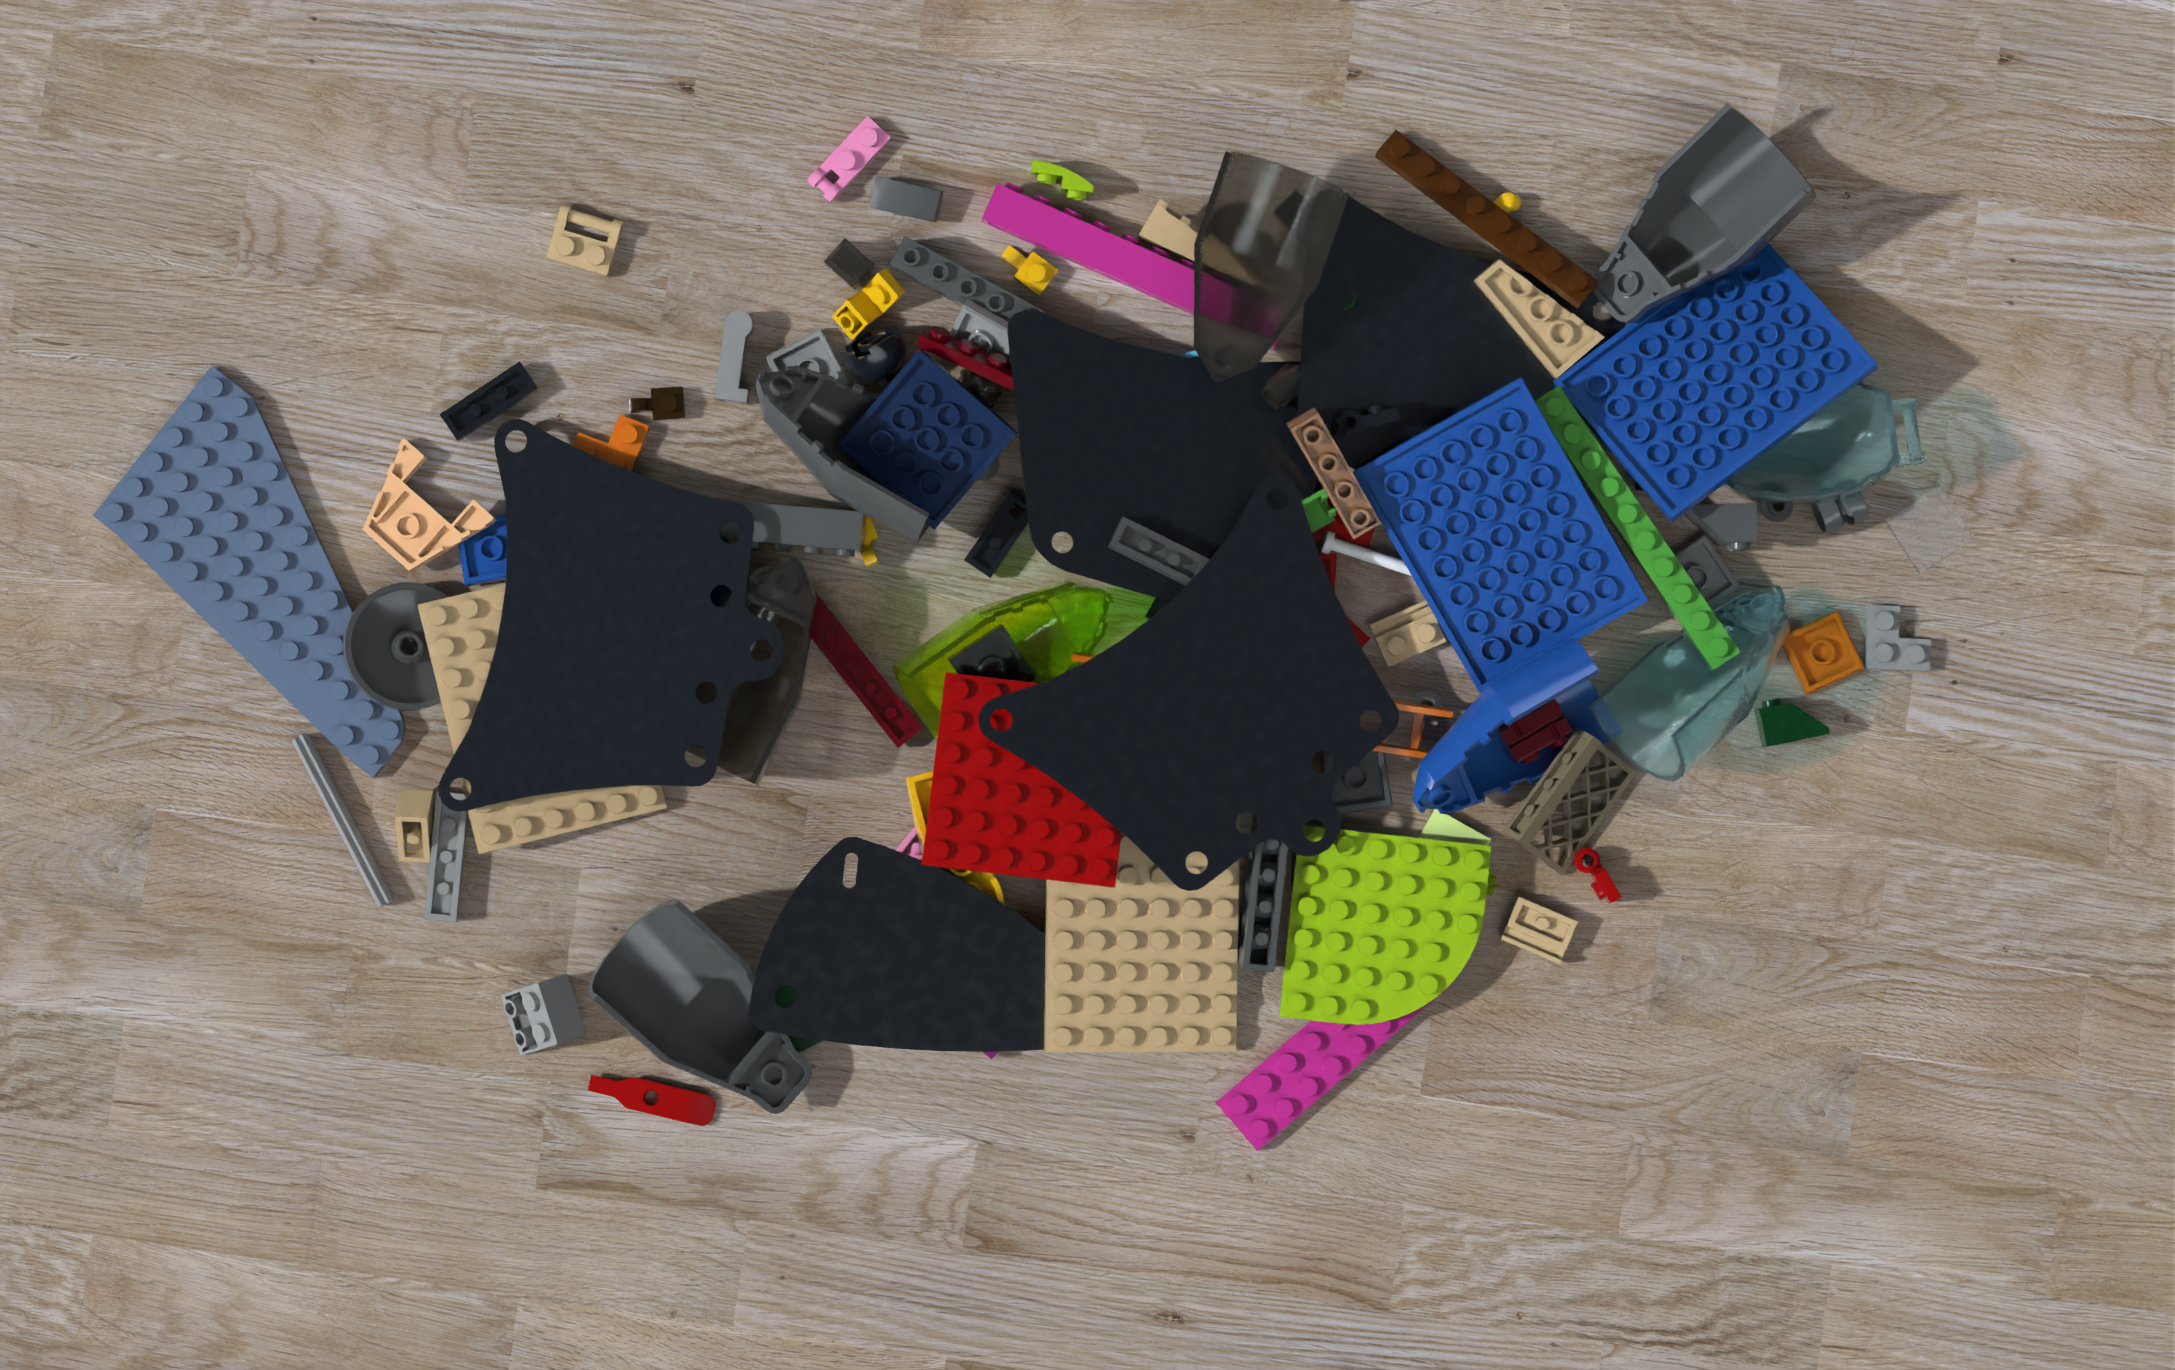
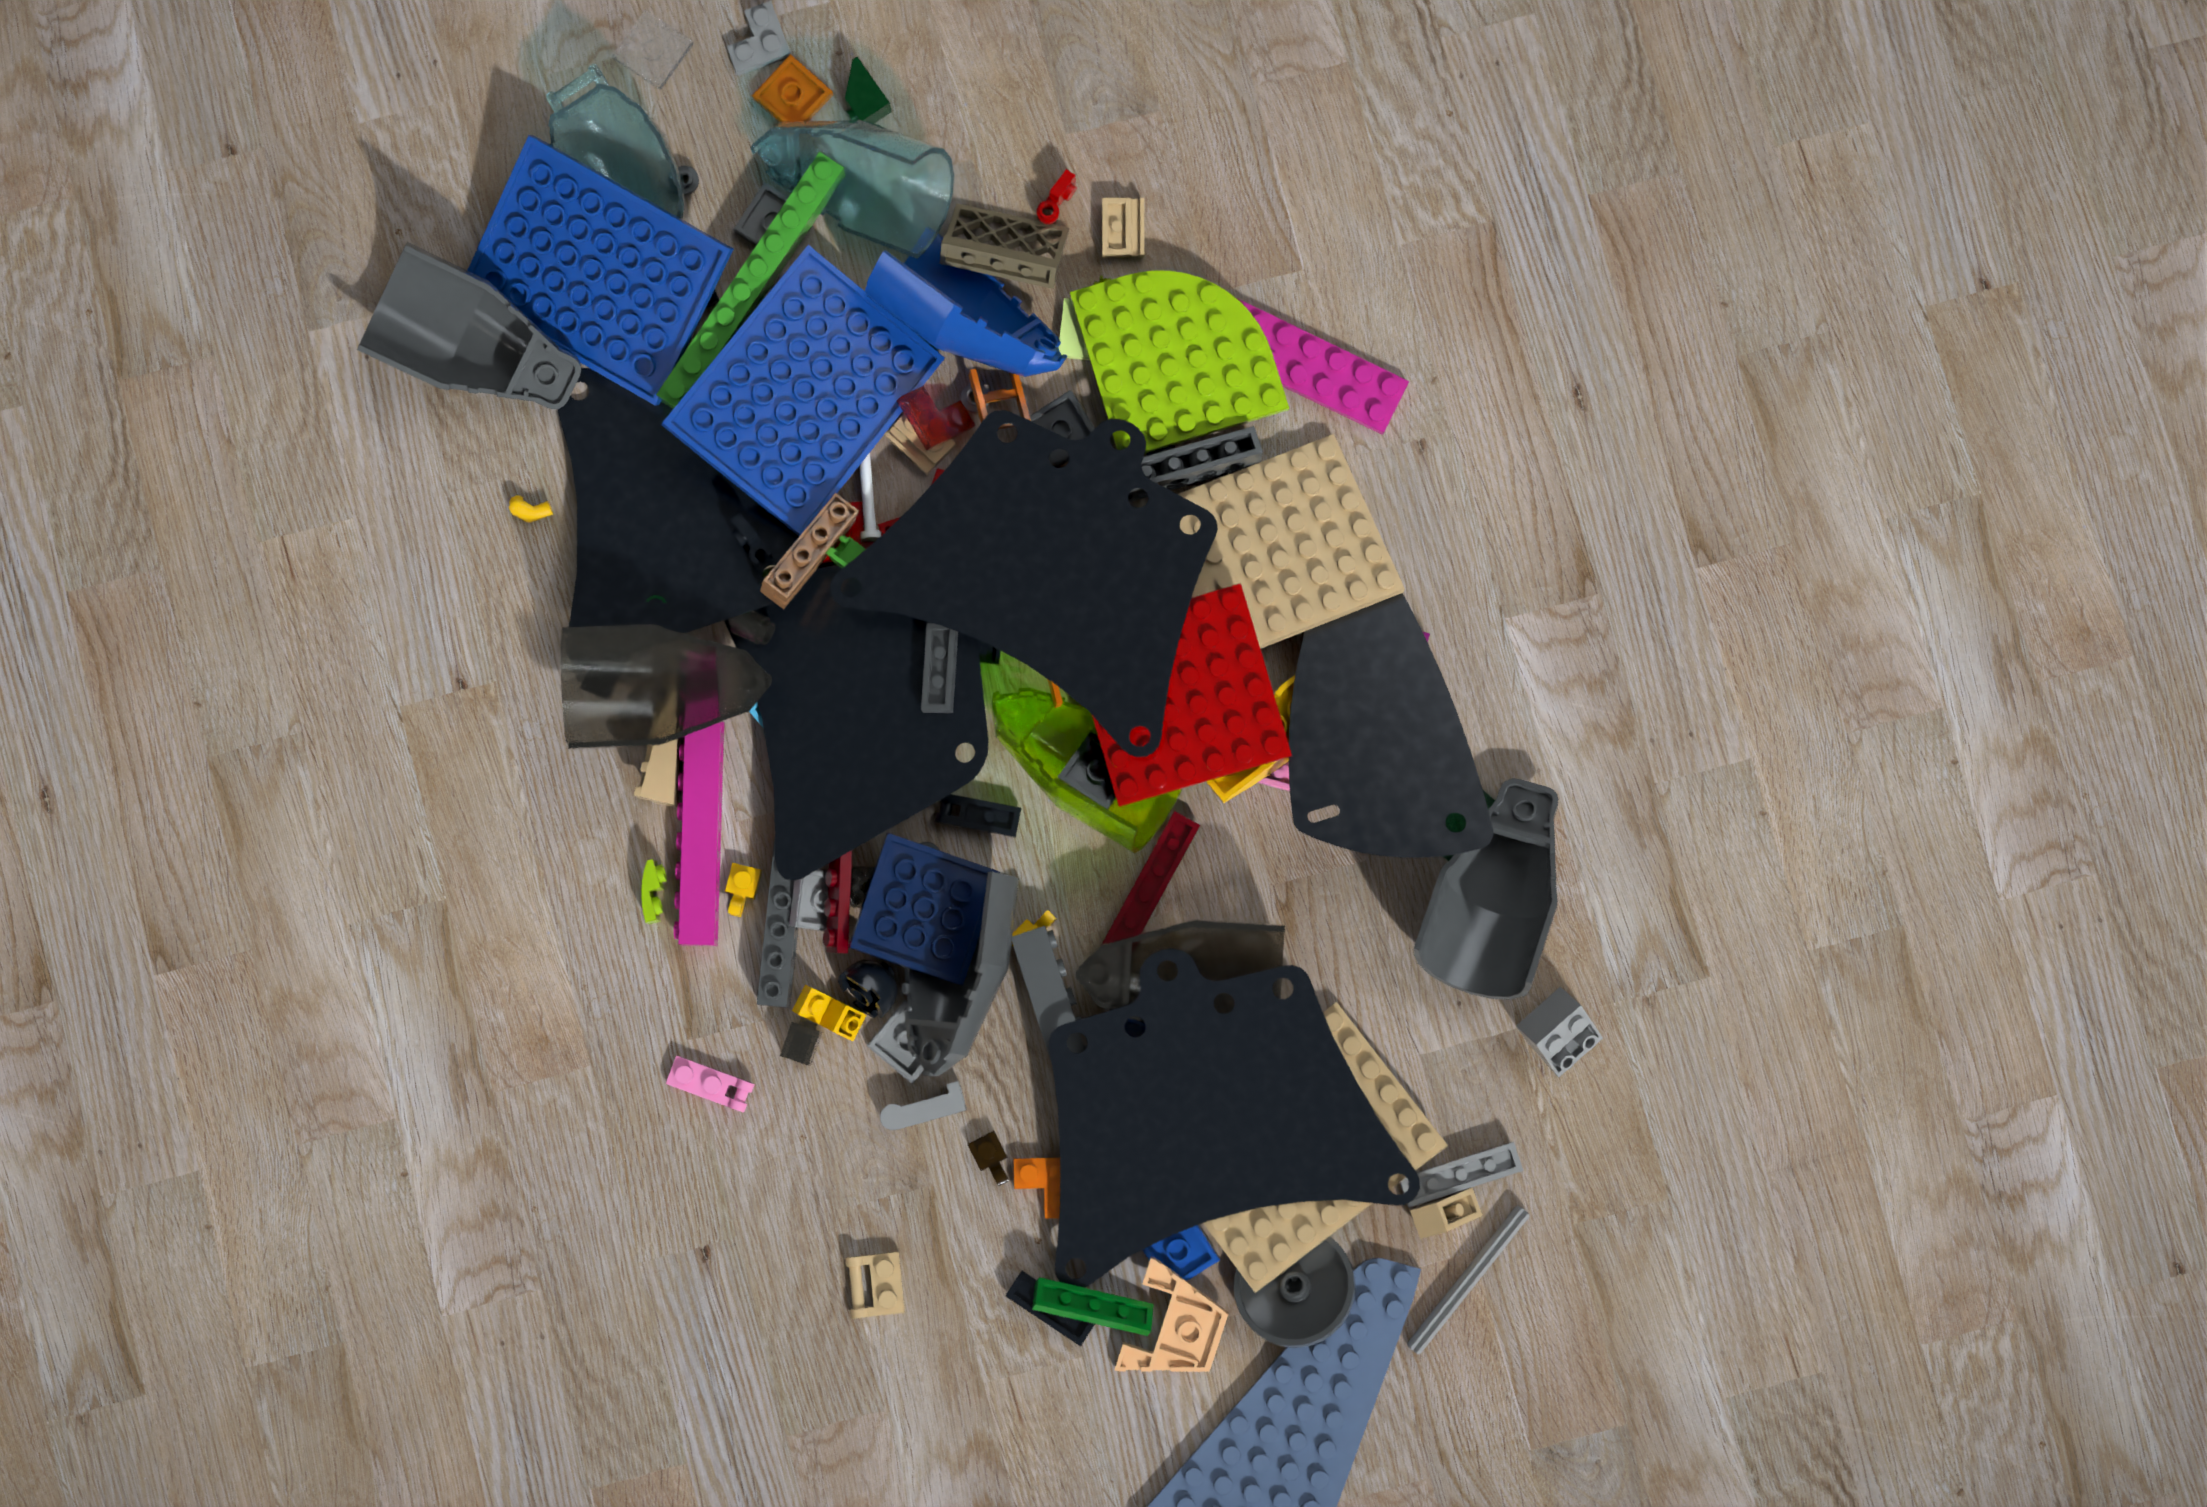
camera: 110 degrees left, 5 degrees down
red piece [588,1075,716,1126] -> none
dark grey slope [870,176,943,223] -> none
reddish brown plate [1375,130,1599,309] -> none
tan wing [1473,260,1605,379] -> none
dark red brick [1495,699,1573,765] -> none
dark grey slope [1684,503,1758,552] -> none
dark grey wheel [1810,481,1869,535] -> none
none -> clear red plate [897,386,975,451]
none -> green plate [1032,1277,1154,1336]

